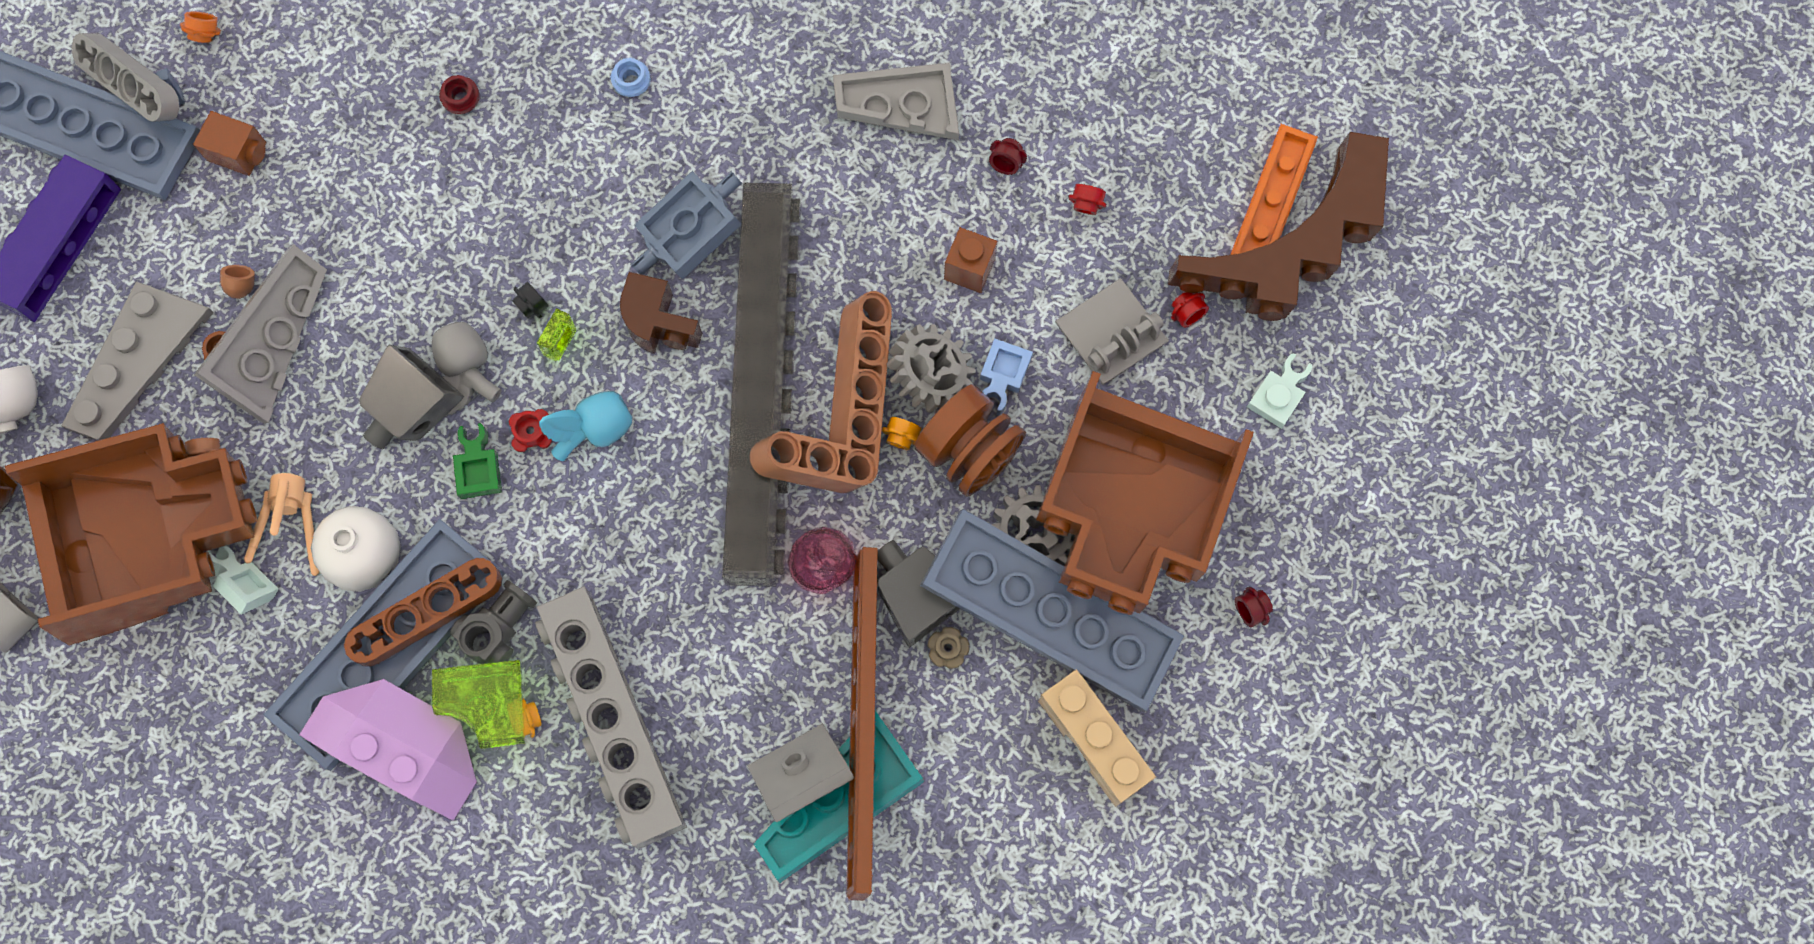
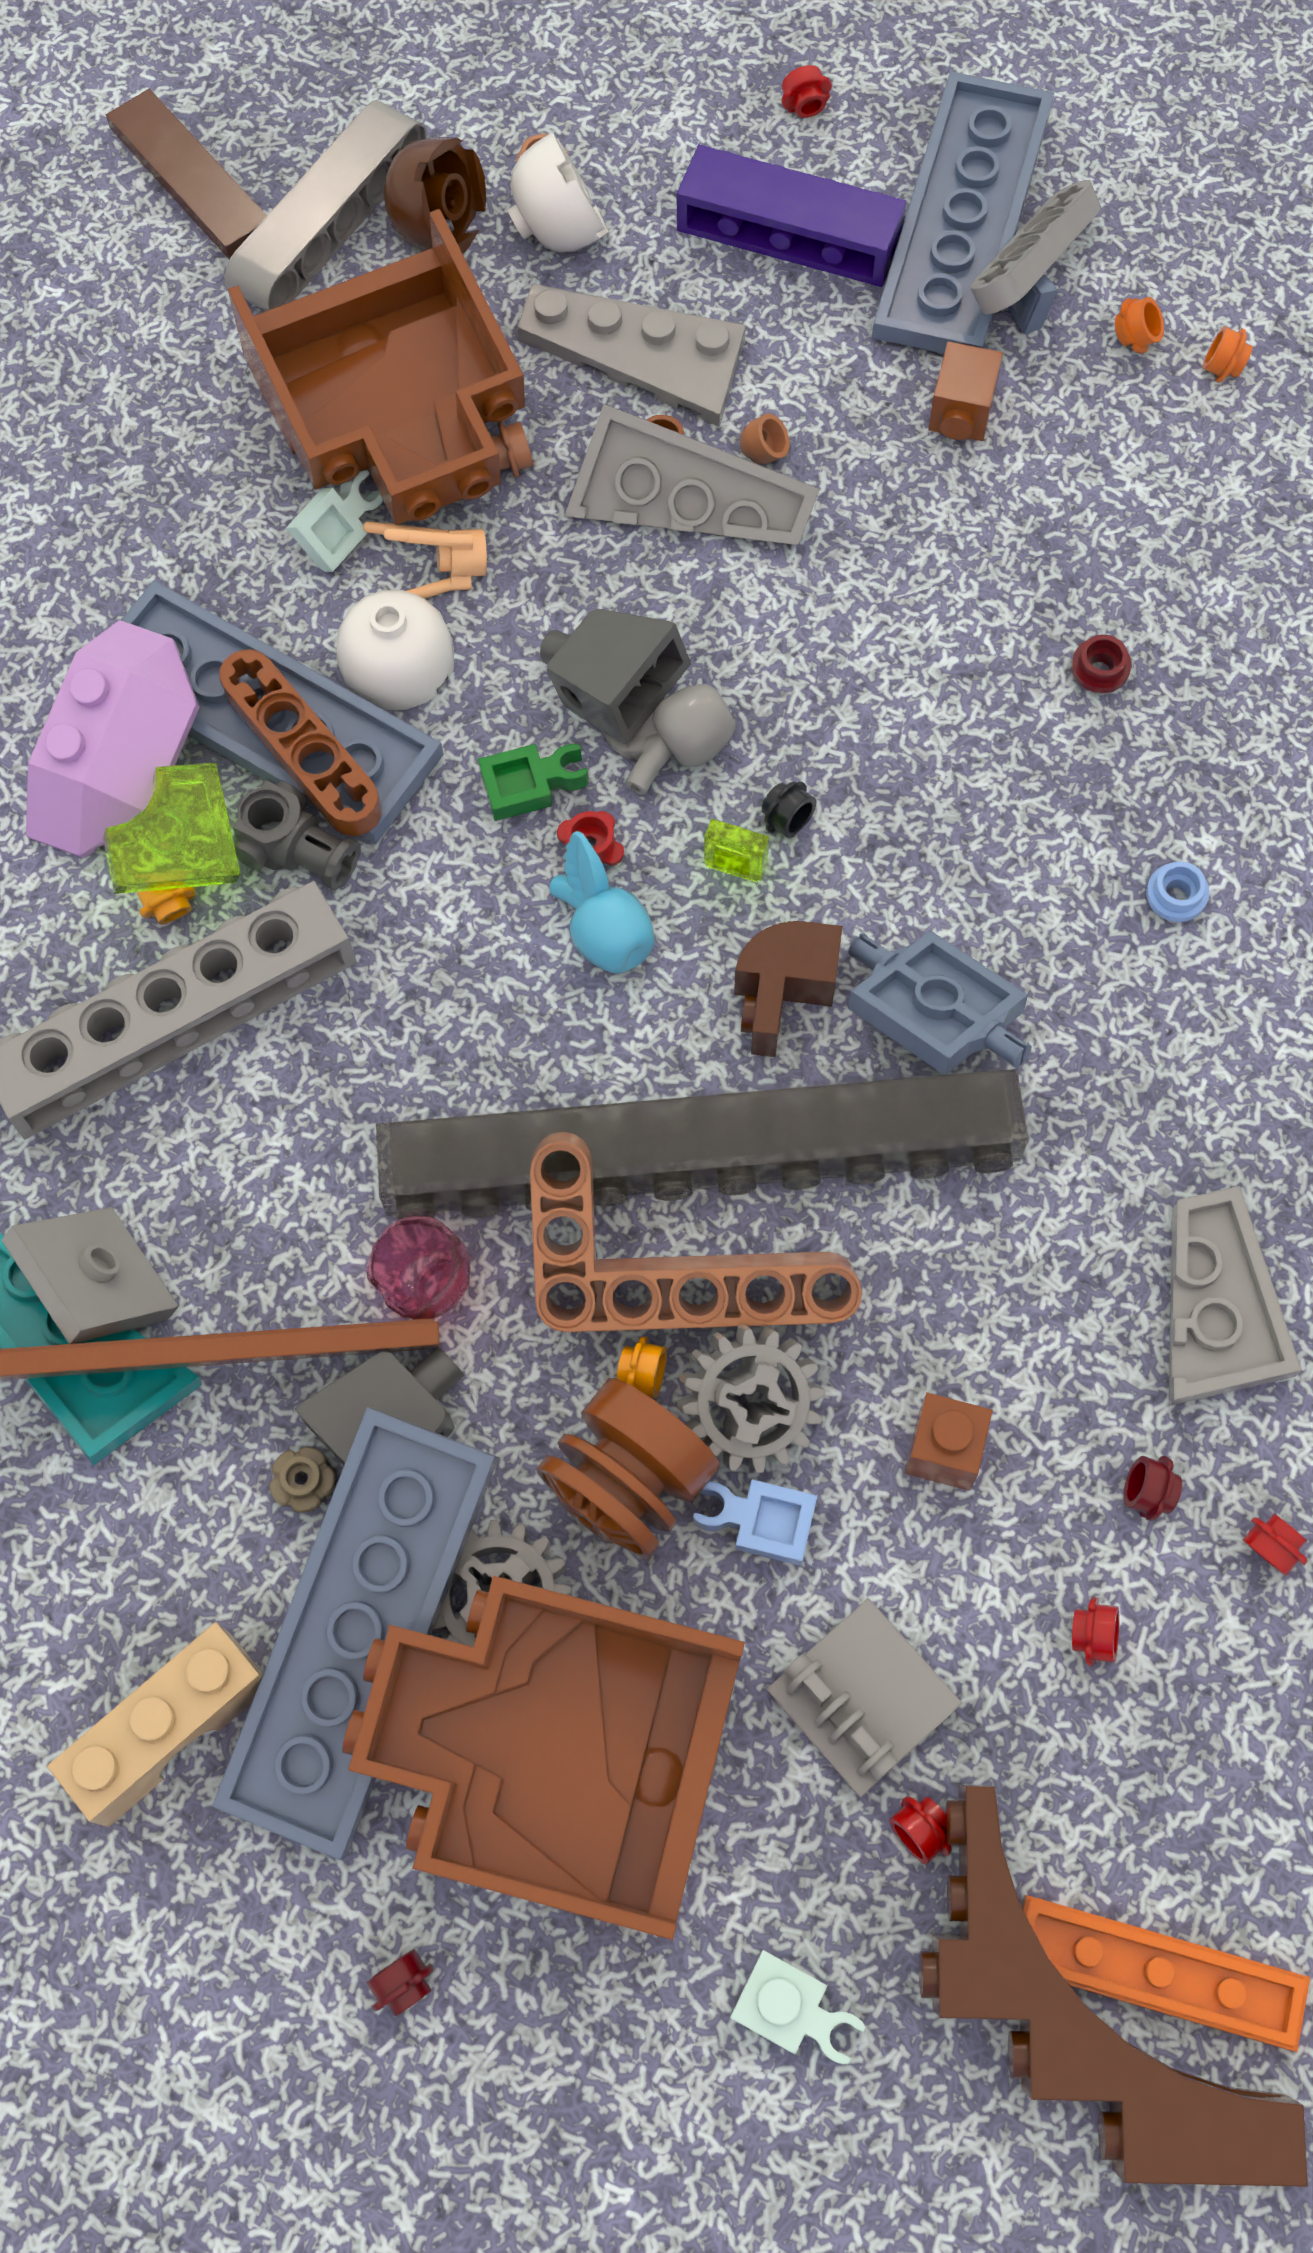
camera: 85 degrees right, 5 degrees down
none -> red plate [1242,1514,1308,1576]

